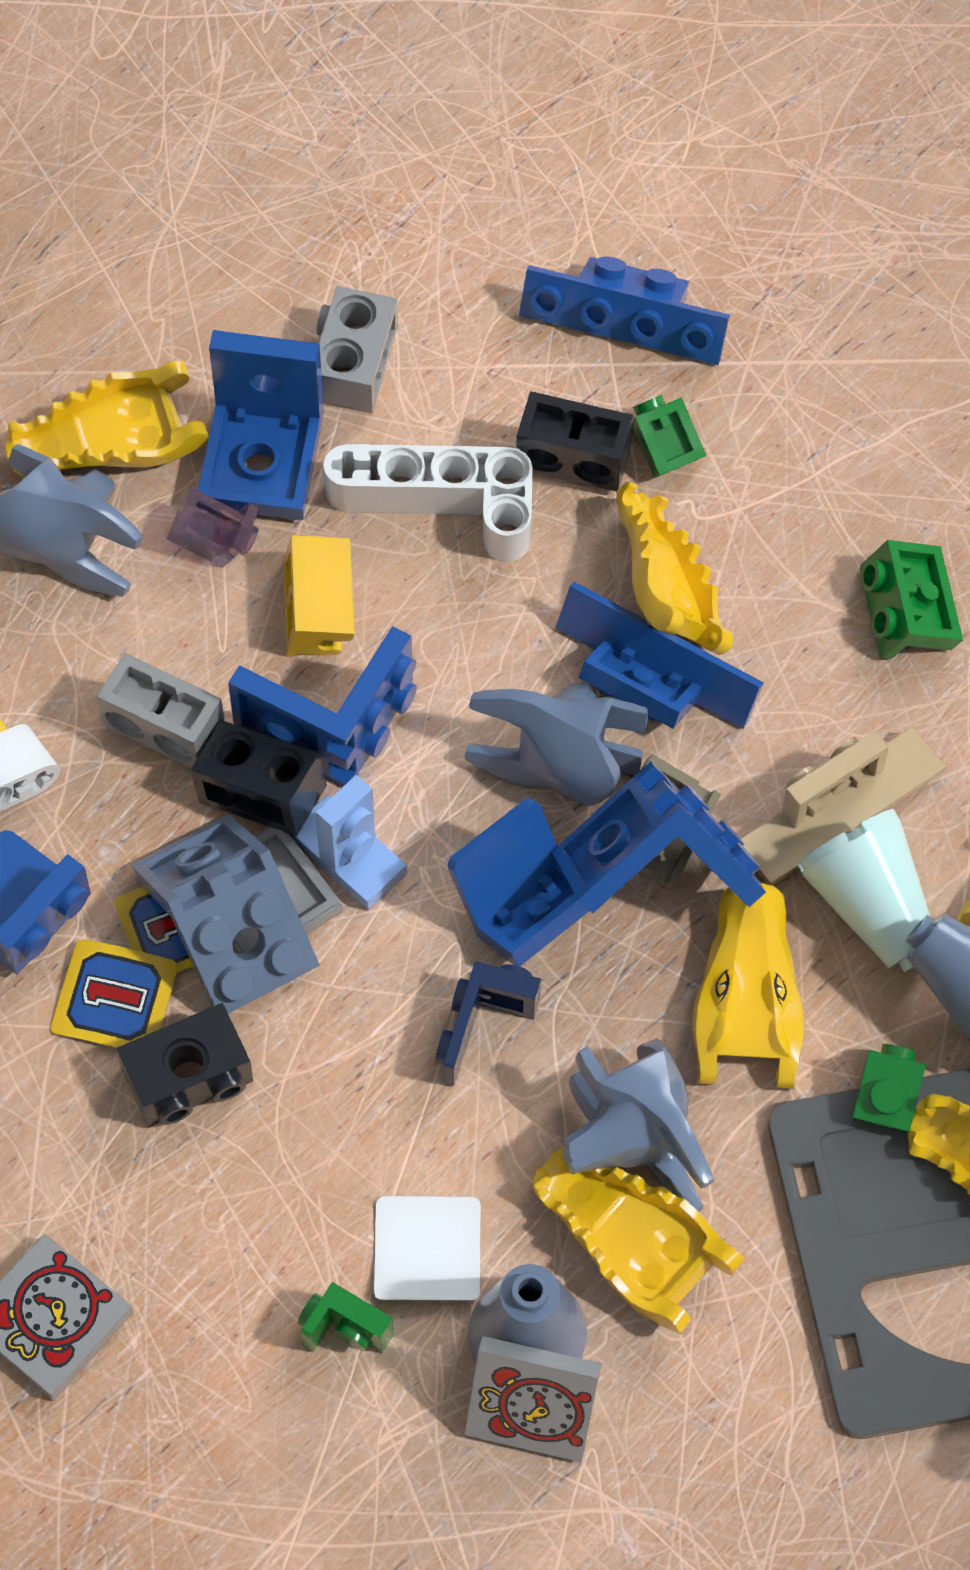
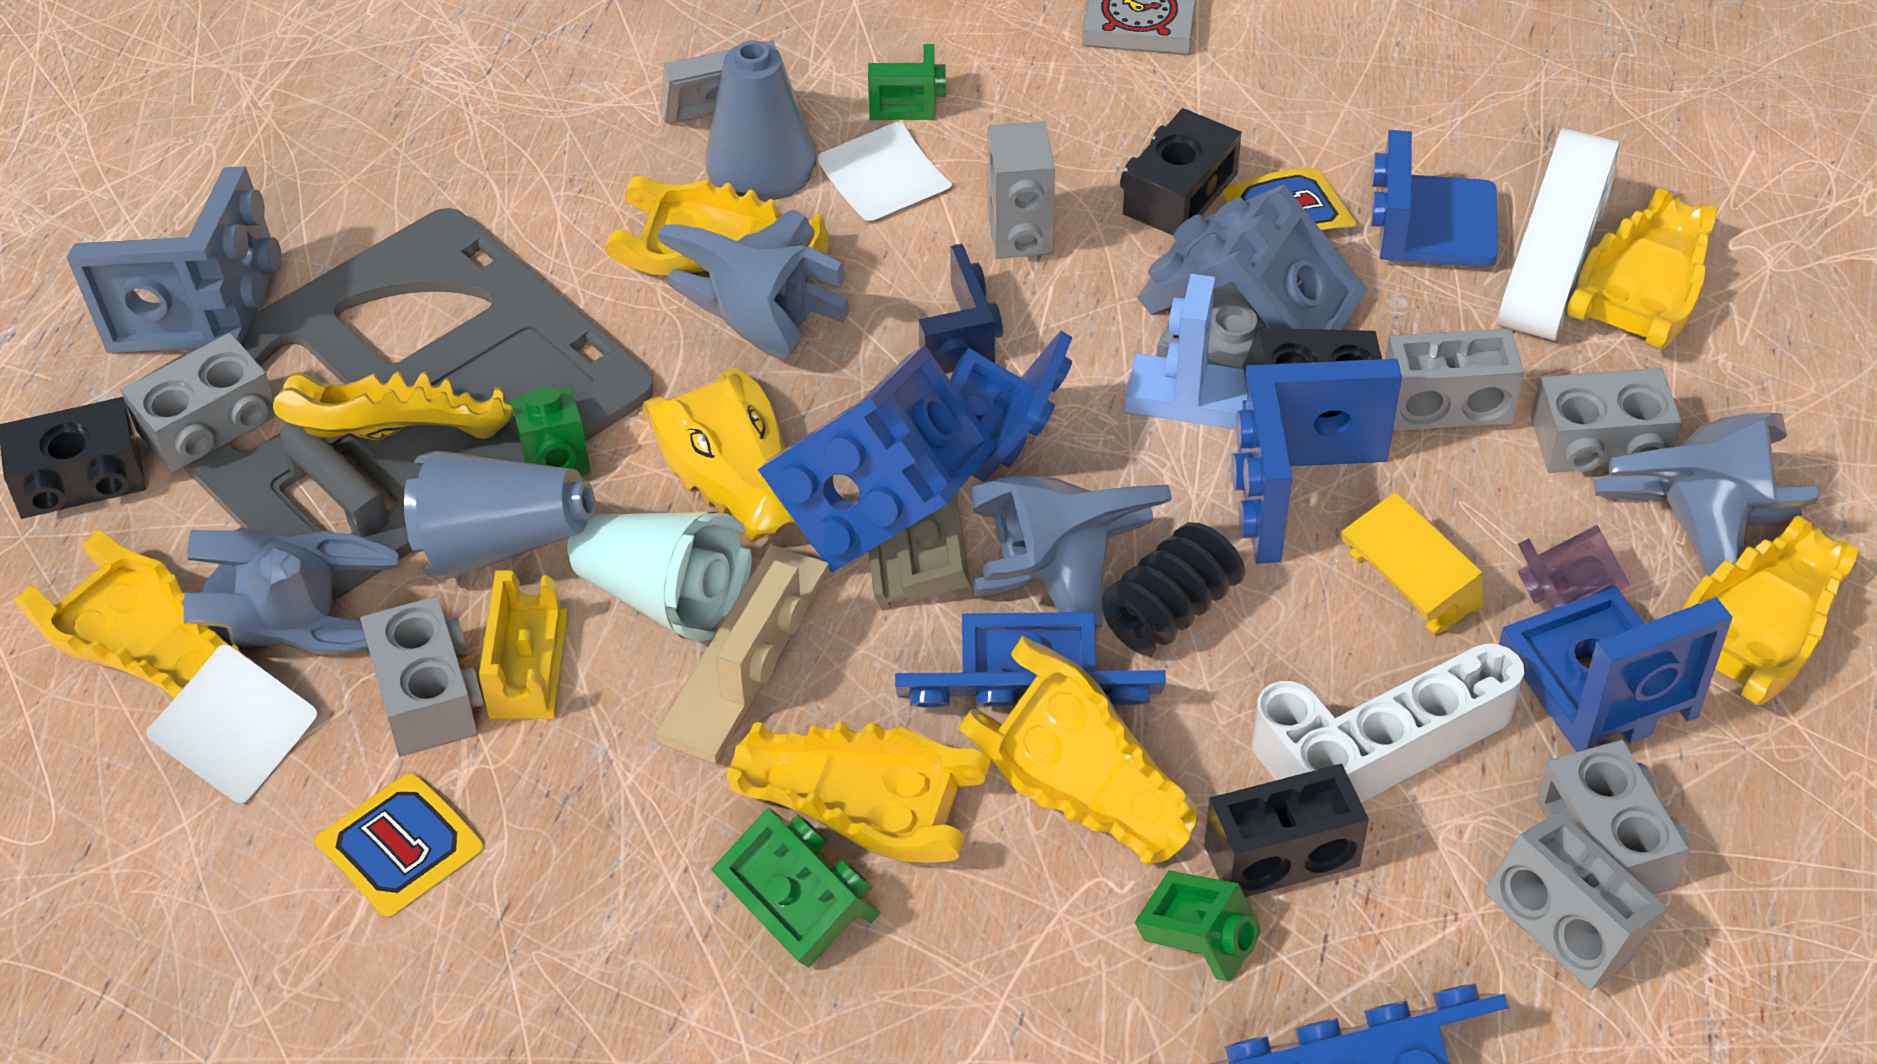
camera: 150 degrees right, 15 degrees down
none -> yellow animal [727,722,991,863]
none -> light grey brick [987,121,1055,259]
none -> black piece [1102,522,1246,657]
none -> light grey brick [1483,811,1669,991]
none -> light grey brick [1531,368,1682,473]

